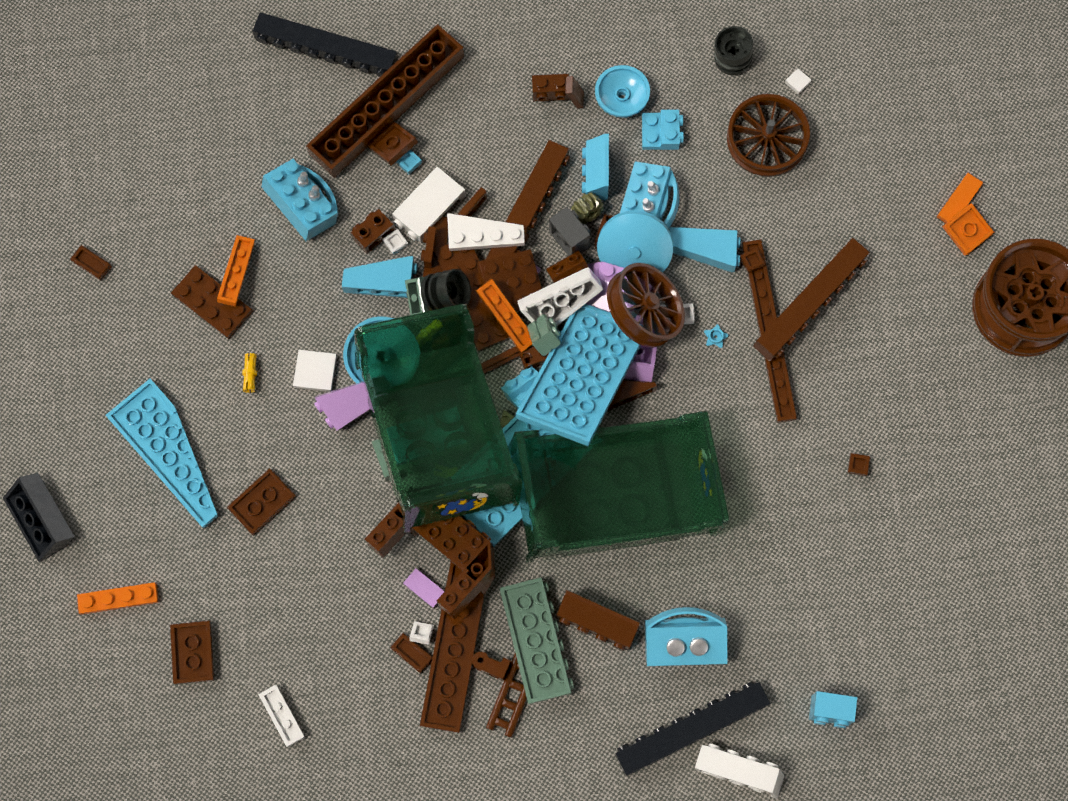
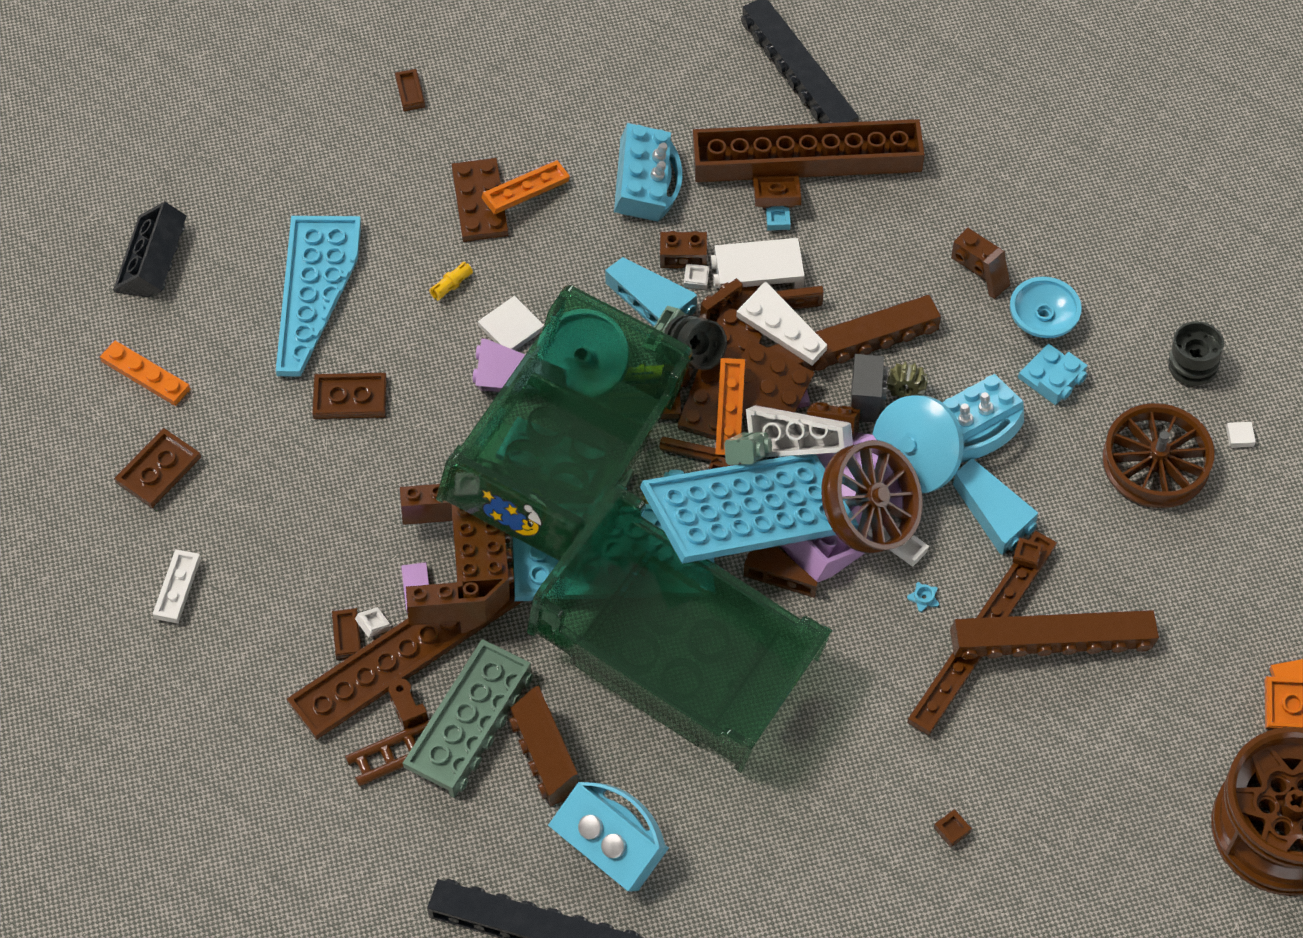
camera: 40 degrees right, 15 degrees down
medium azure slope [582,134,609,200] -> none

